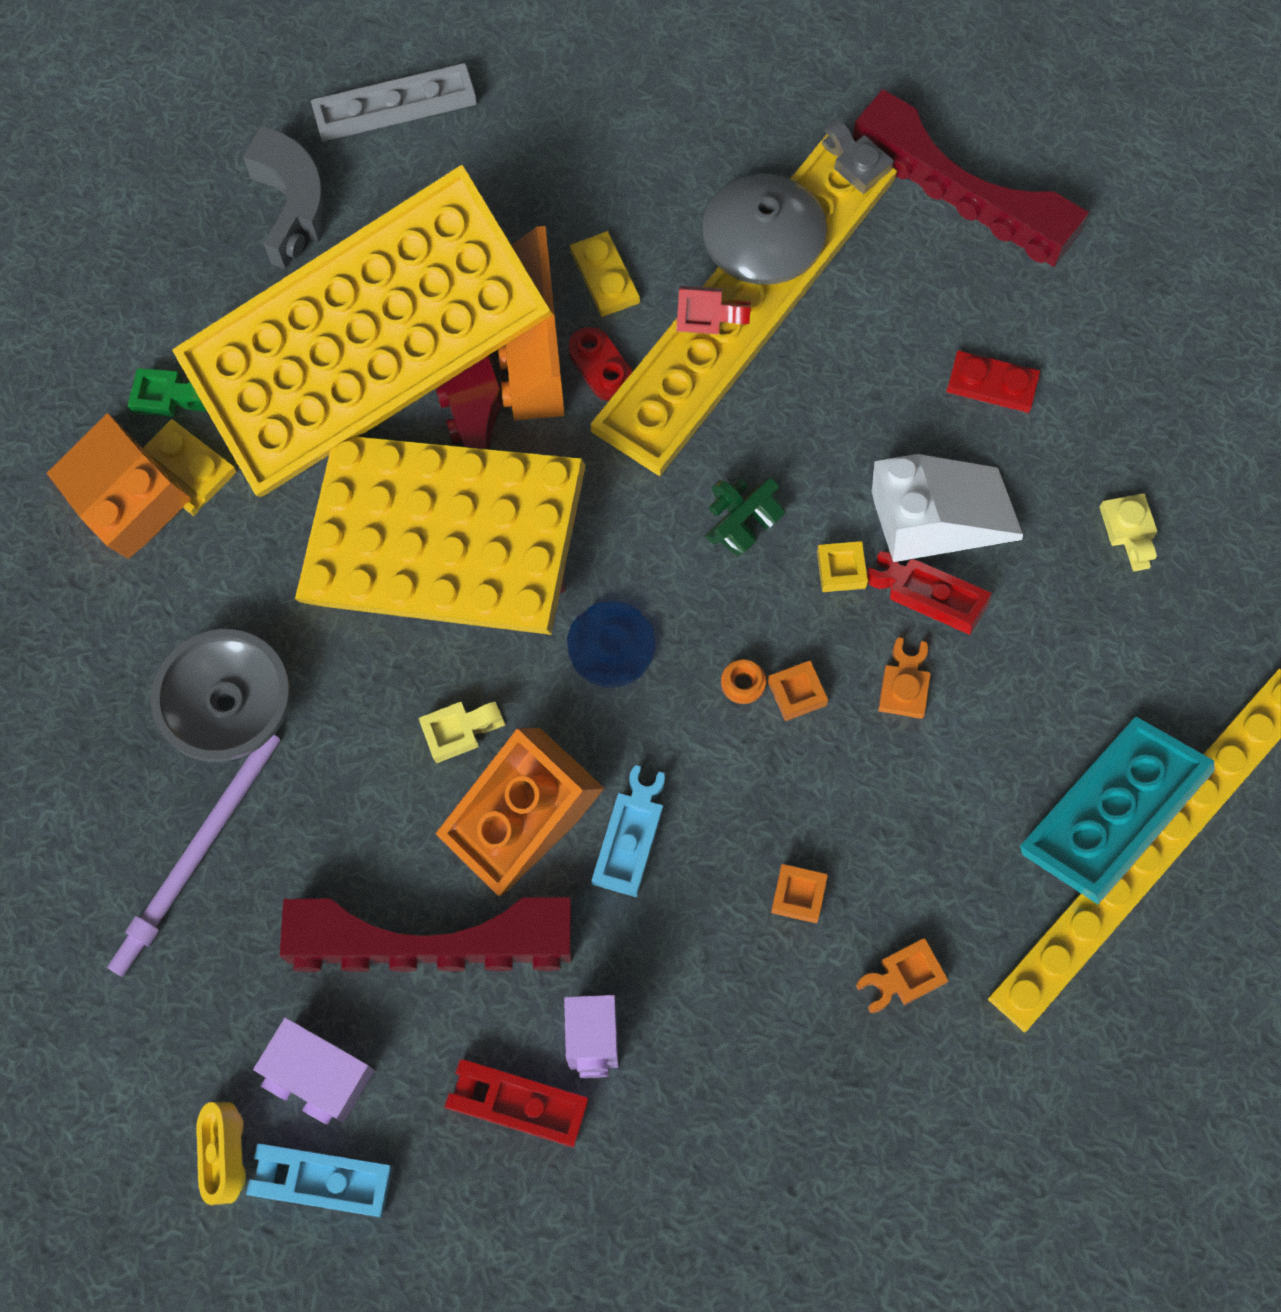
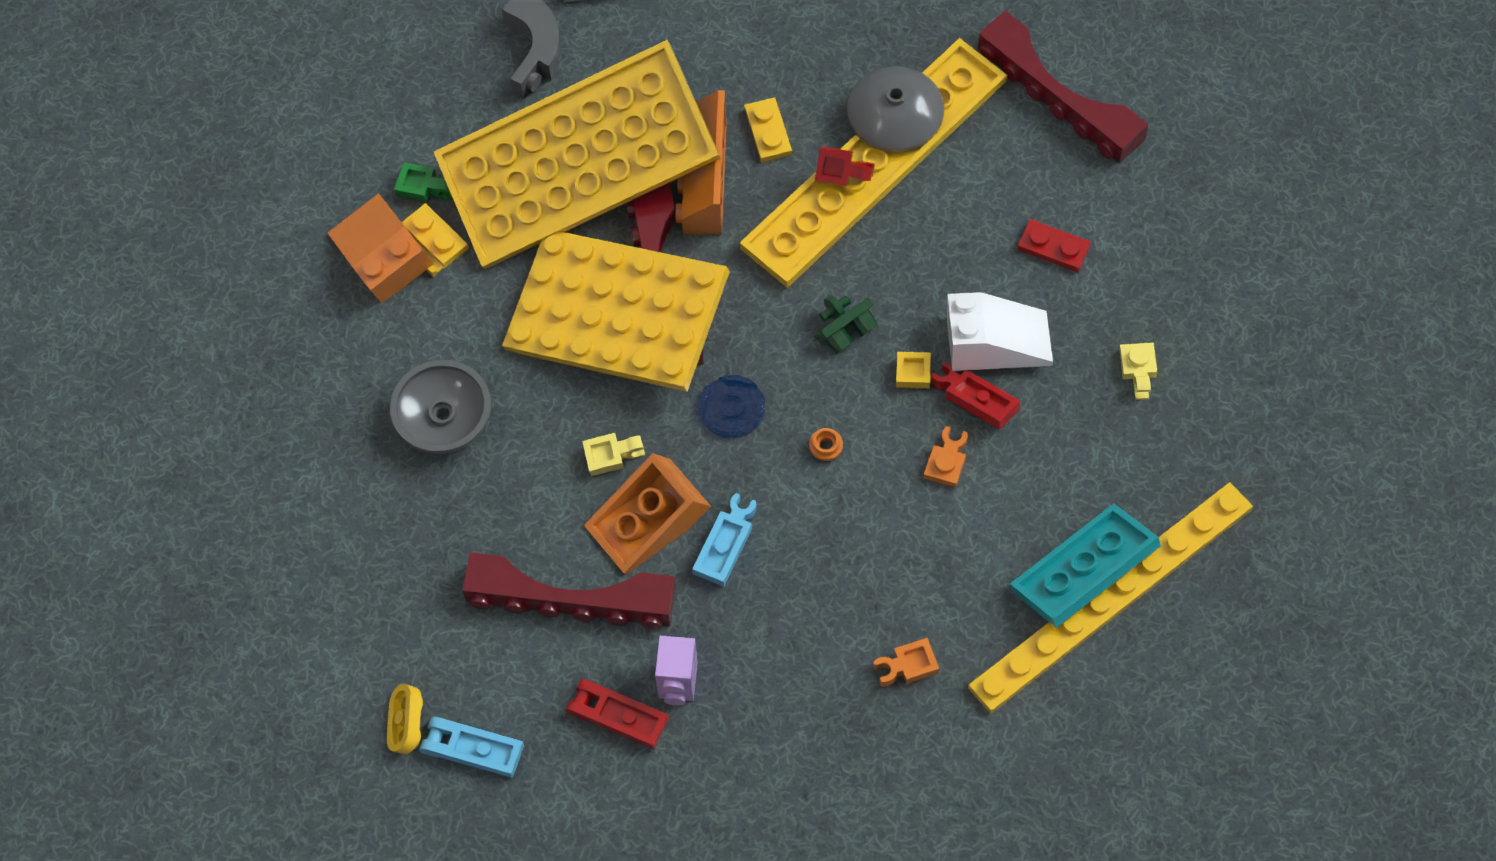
camera: 10 degrees right, 5 degrees down
lavender bar [106,735,281,977] -> none
lavender brick [253,1018,375,1125] -> none
red plate [568,327,632,401] -> none
orange plate [768,660,828,721] -> none
orange plate [771,864,828,924] -> none
flat silver plate [822,119,894,194] -> none

